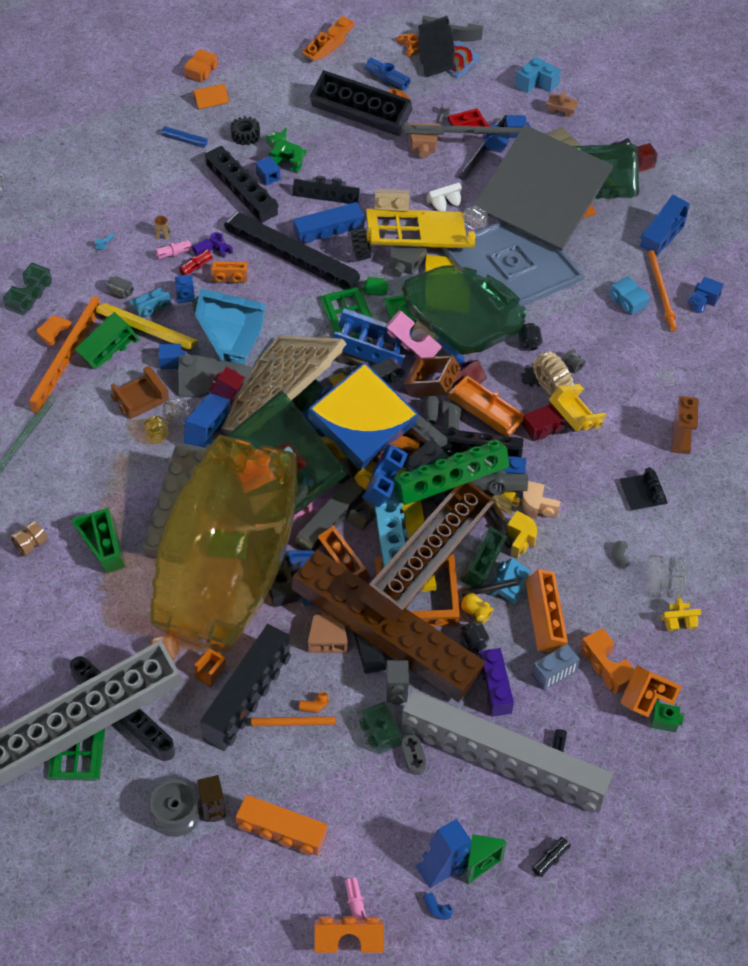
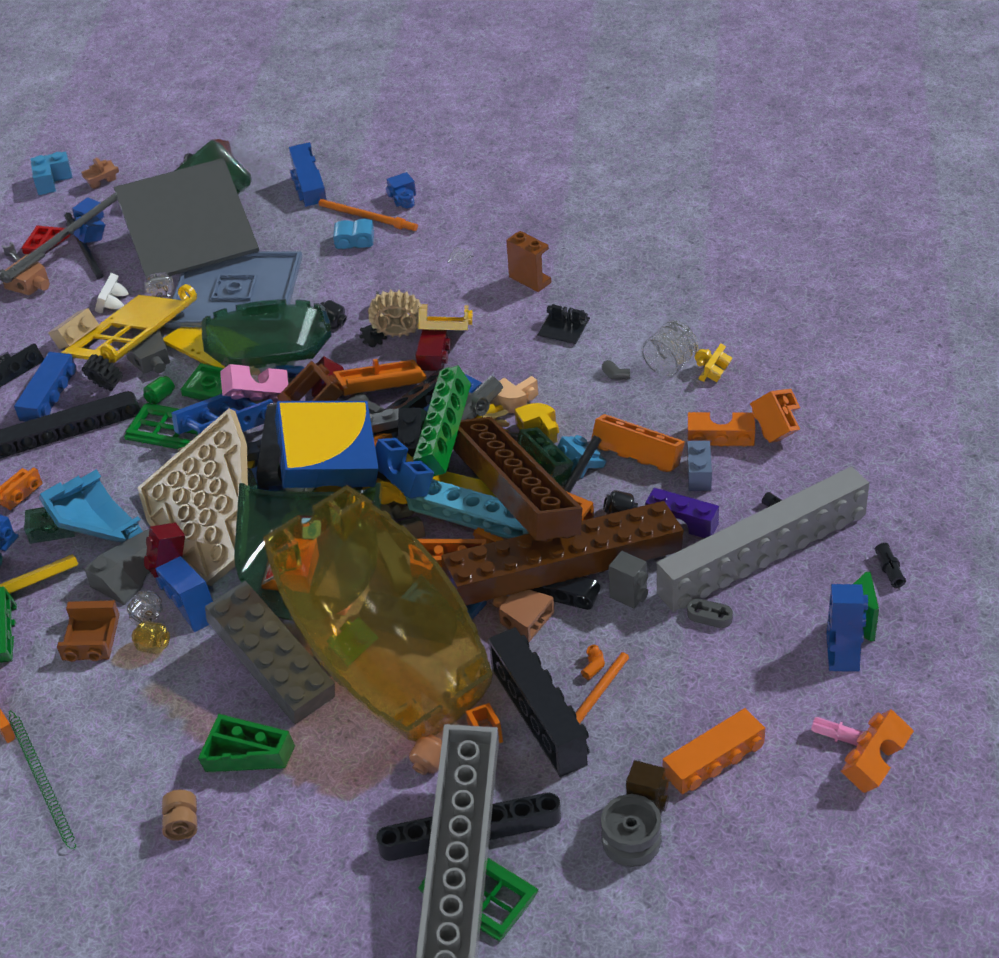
camera: 50 degrees left, 10 degrees down
blue brick [159,344,186,370] -> none
clear green brick [359,702,402,755] -> none
blue arm [423,893,454,920] -> none
yellow animal [461,593,494,624] -> none
green brick [651,700,684,733] -> none

